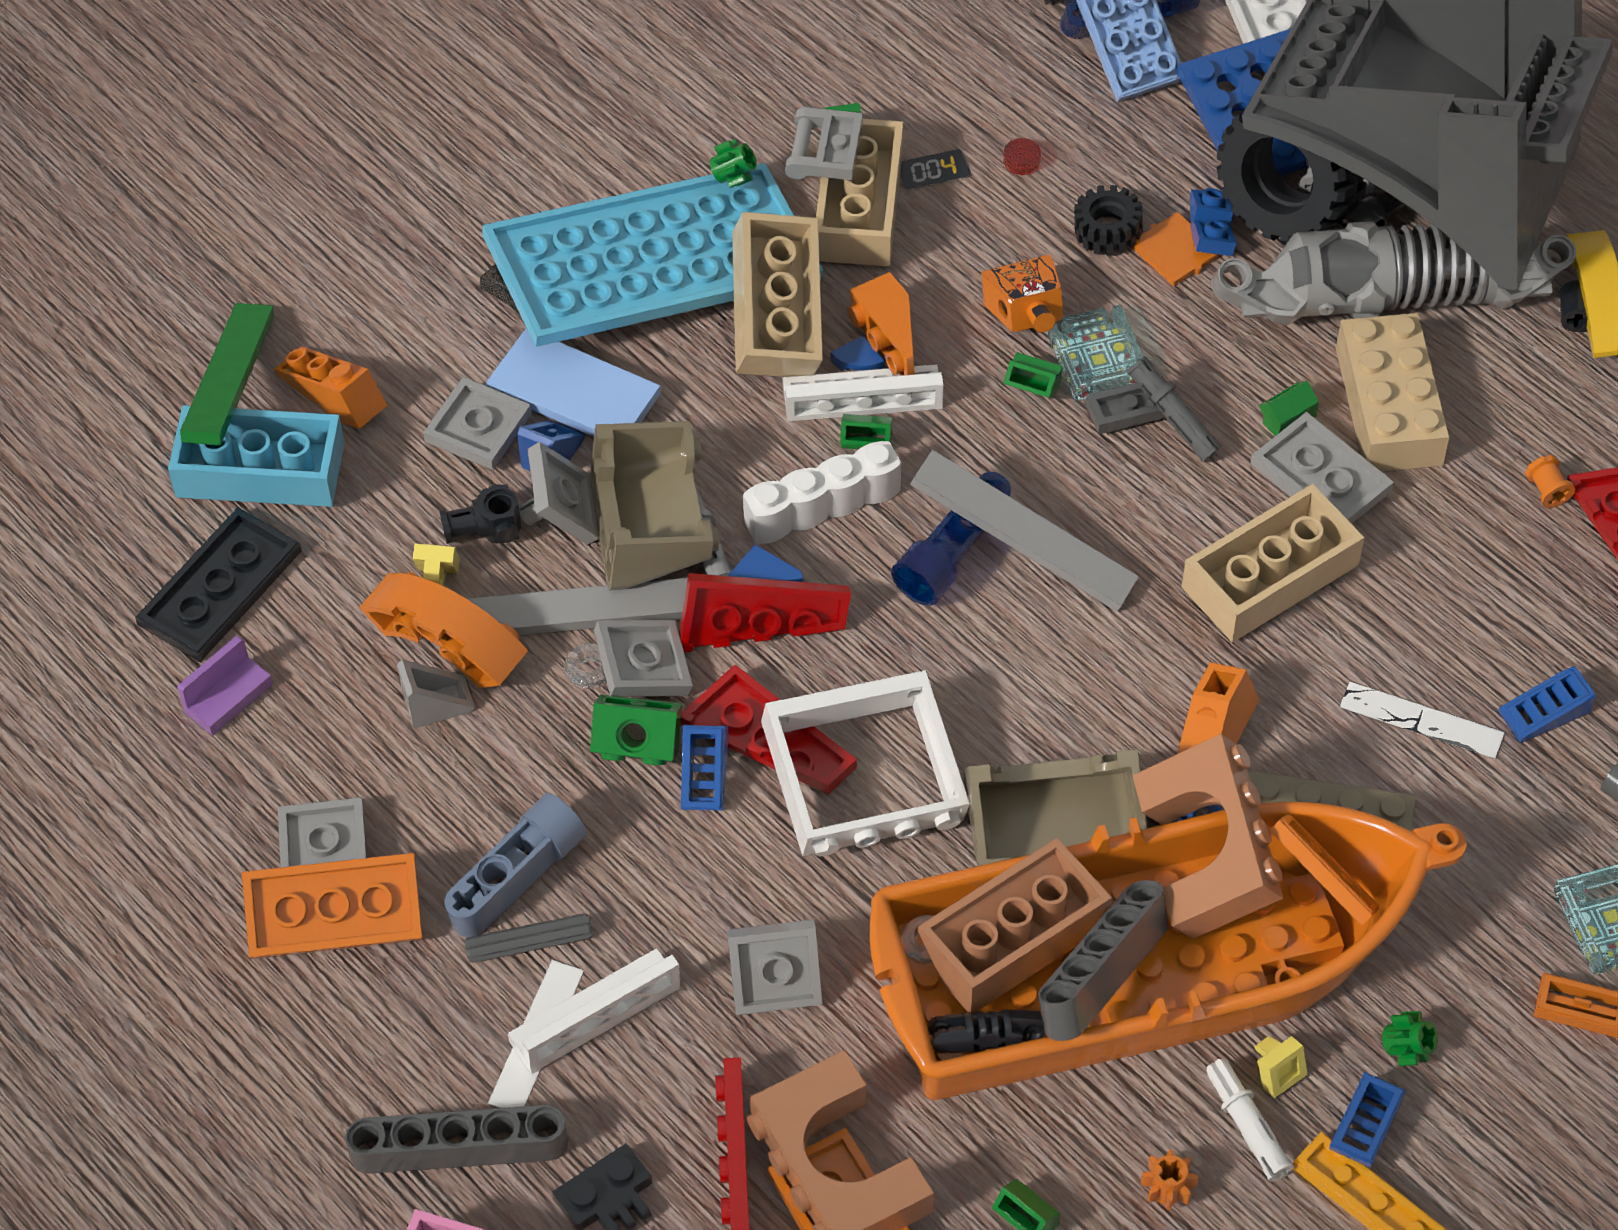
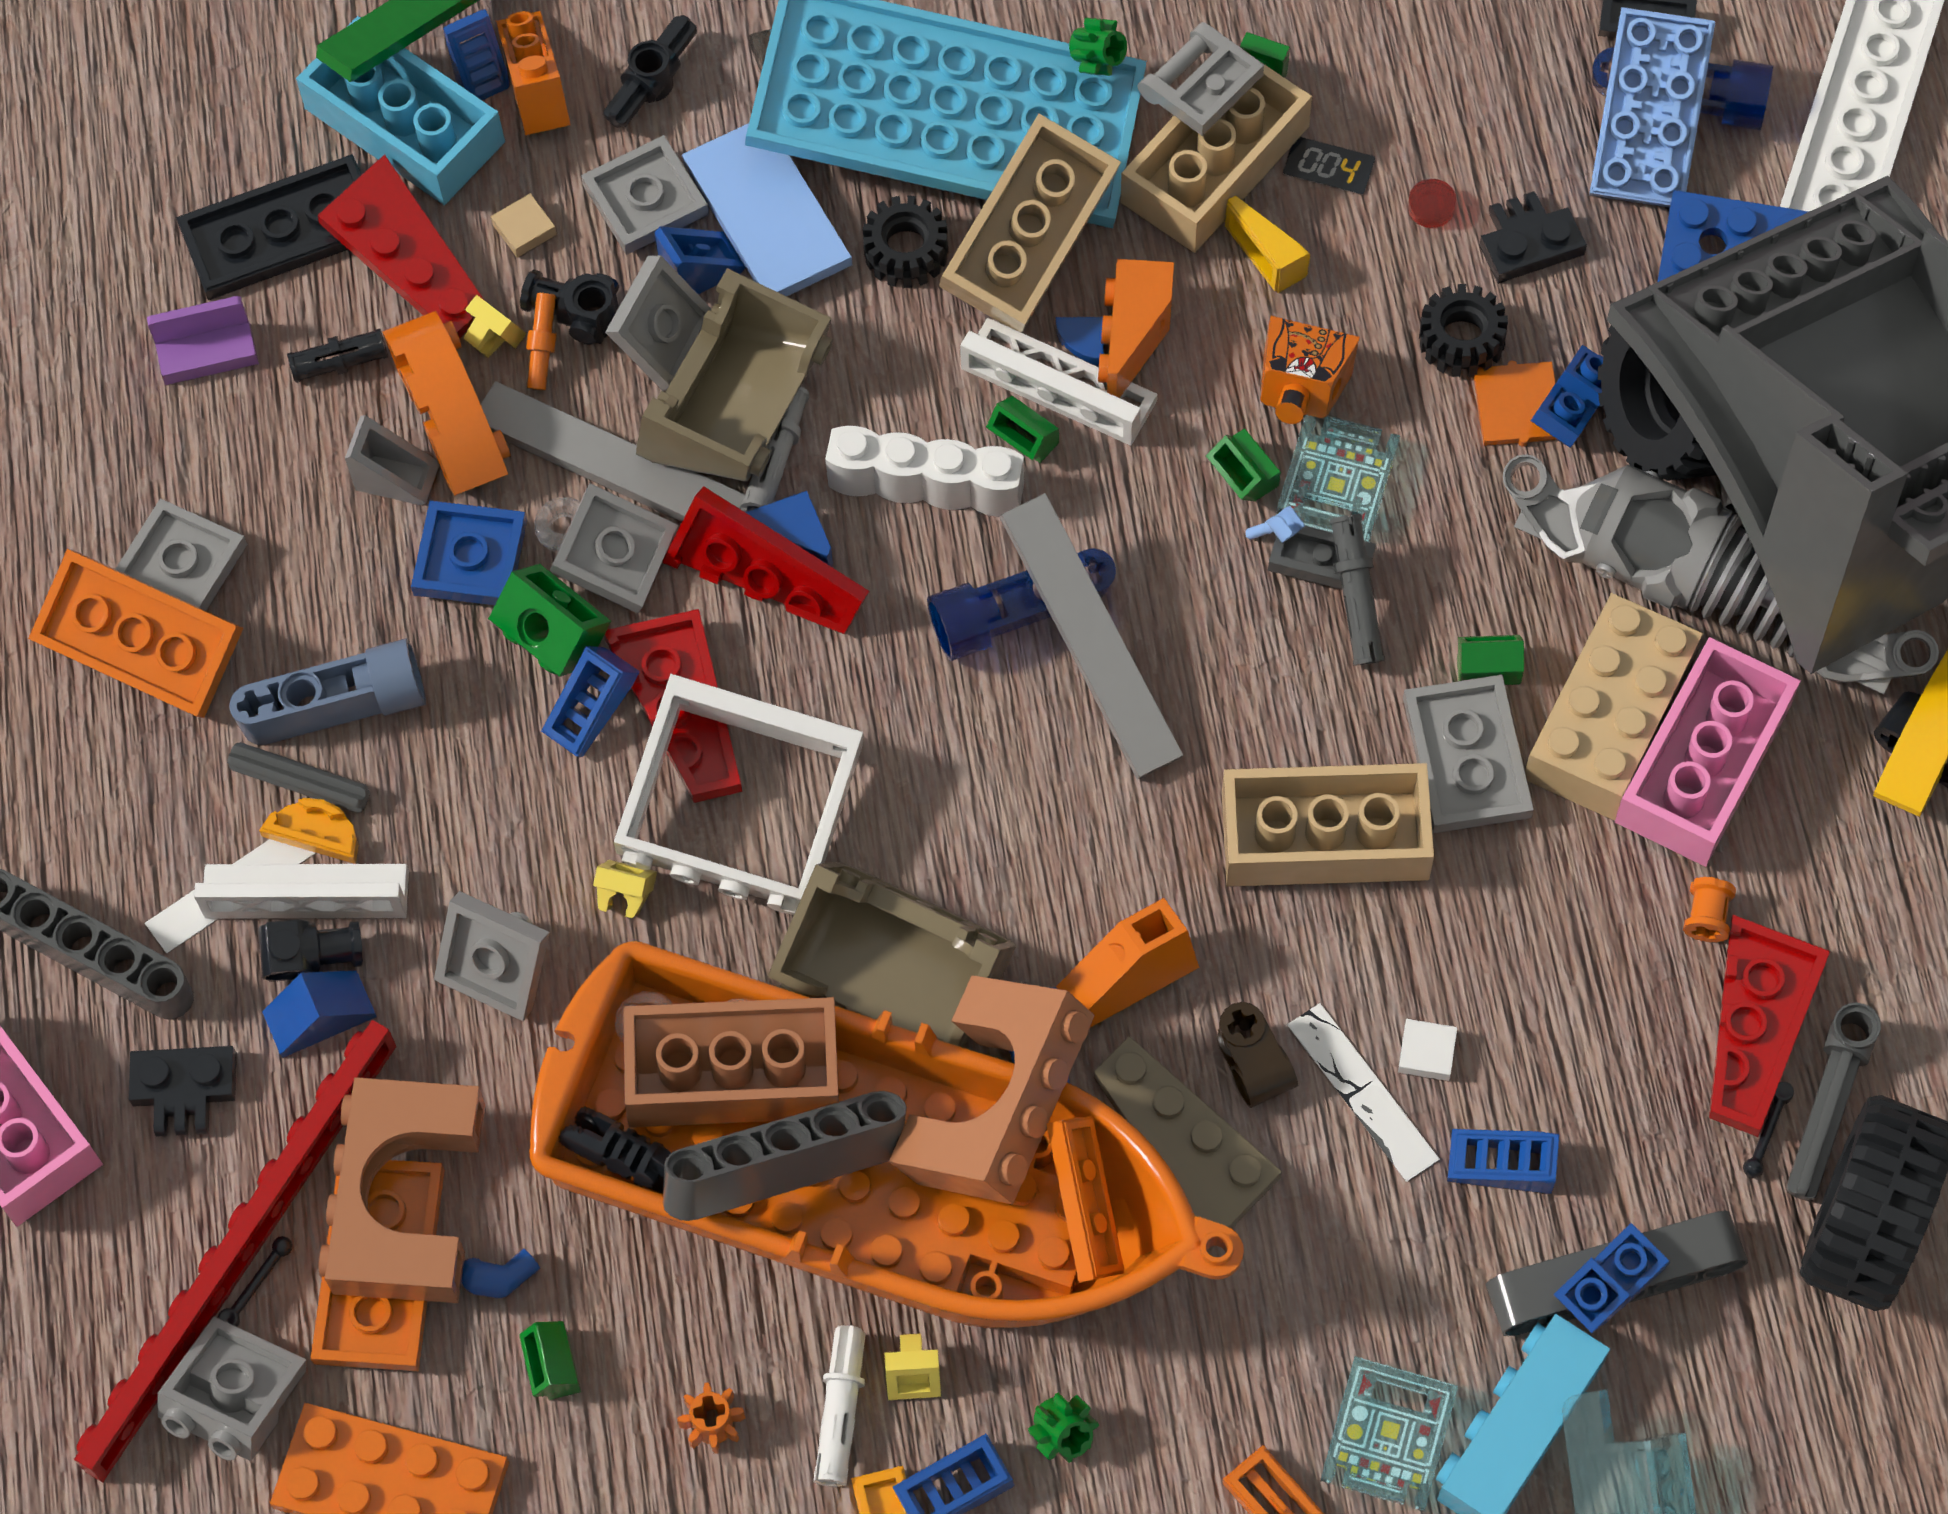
camera: 35 degrees right, 10 degrees up
none -> black connector [257,920,363,982]
none -> light orange tile [259,798,359,864]
none -> blue slope [262,970,377,1058]
none -> black pin [287,328,388,382]
none -> red wing [318,154,485,339]
none -> blue plate [411,501,527,605]
none -> blue slope [443,9,510,100]
none -> blue arm [461,1249,540,1299]
none -> tan tile [491,193,557,258]
none -> orange bar [526,293,557,390]
none -> light yellow tile [593,860,657,918]
none -> black axle [604,15,697,128]
none -> black tyre [863,195,949,288]
none -> dark brown piece [1217,1002,1298,1108]
none -> yellow slope [1225,195,1310,293]
none -> light blue hand [1245,506,1305,543]
none -> white tile [1398,1019,1457,1081]
none -> black hinge [1479,191,1587,284]
none -> bright pink brick [1615,637,1801,867]

